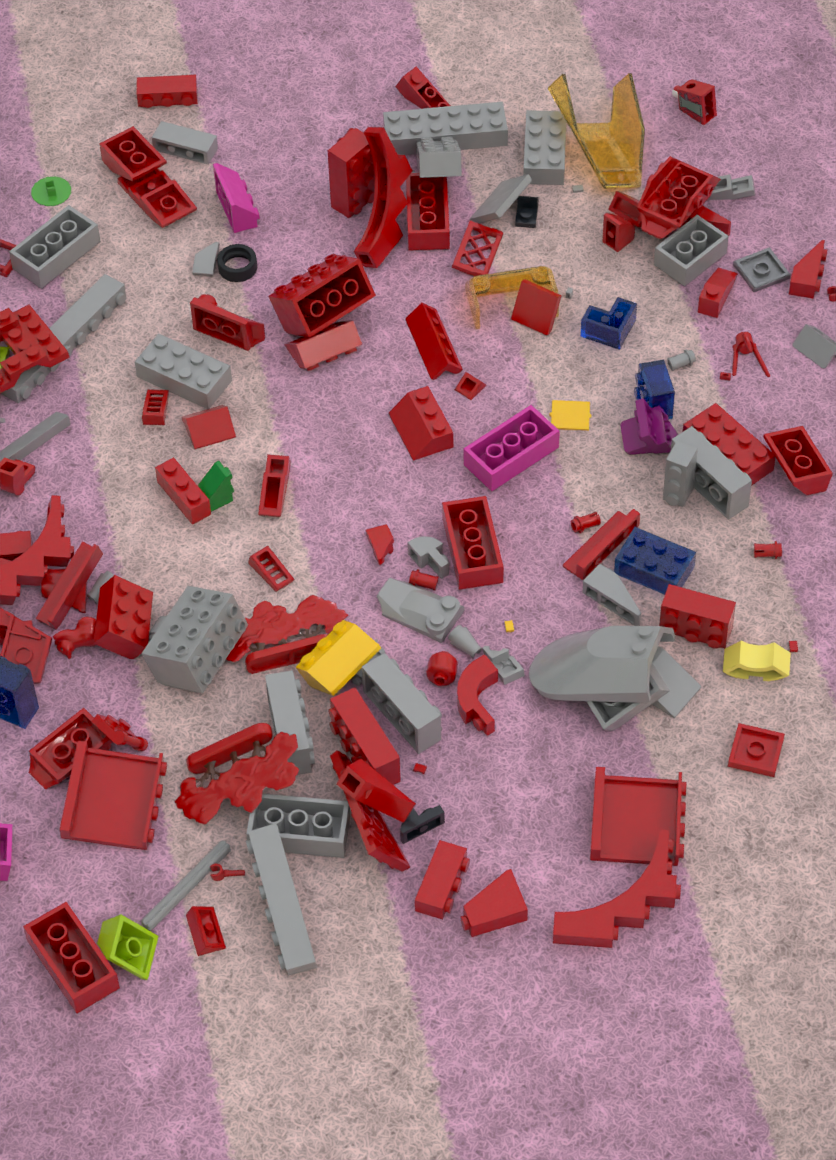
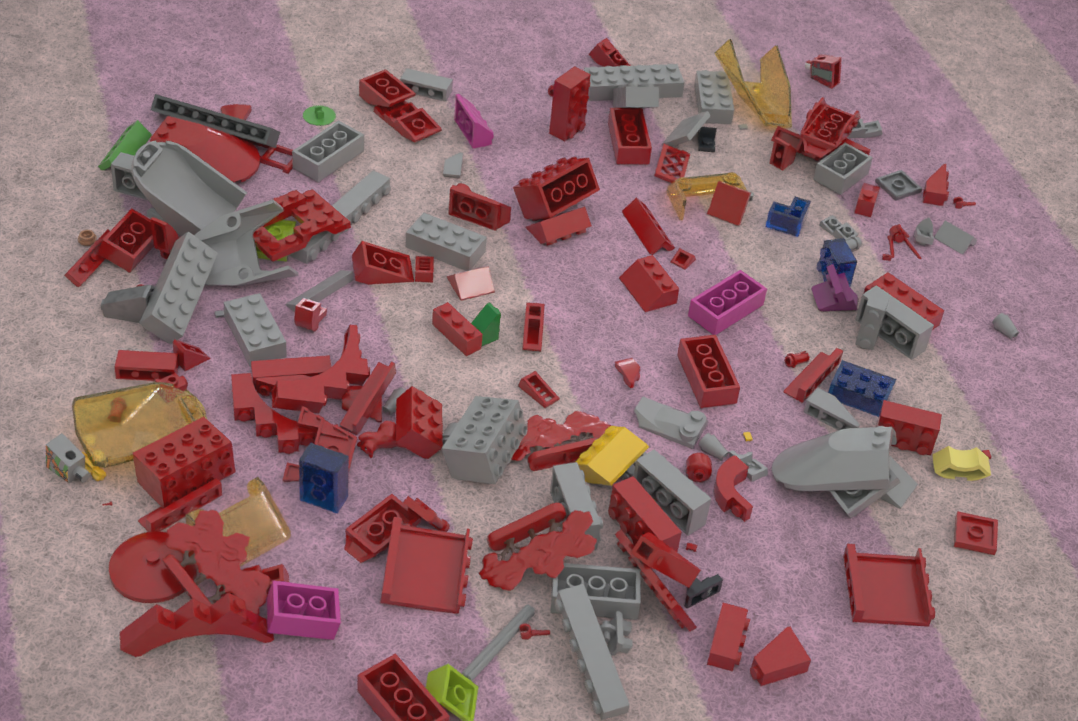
camera: 10 degrees left, 10 degrees down
red brick [136,74,198,108] -> none
red slope [186,906,226,956] -> none
black tyre [217,244,258,282] -> none
red arch [354,127,413,268] -> none
light grey brick [407,536,450,579] -> none
red pin [409,569,439,591] -> none
yellow piece [549,400,592,431] -> none
red arch [553,829,681,948] -> none
red pin [754,541,782,559] -> none
red slope [763,426,833,495] -> none
none -> red slope [352,241,414,285]
none -> light grey hips [600,611,633,655]
none -> light grey slope [819,215,858,242]
none -> light grey plate [914,218,934,245]

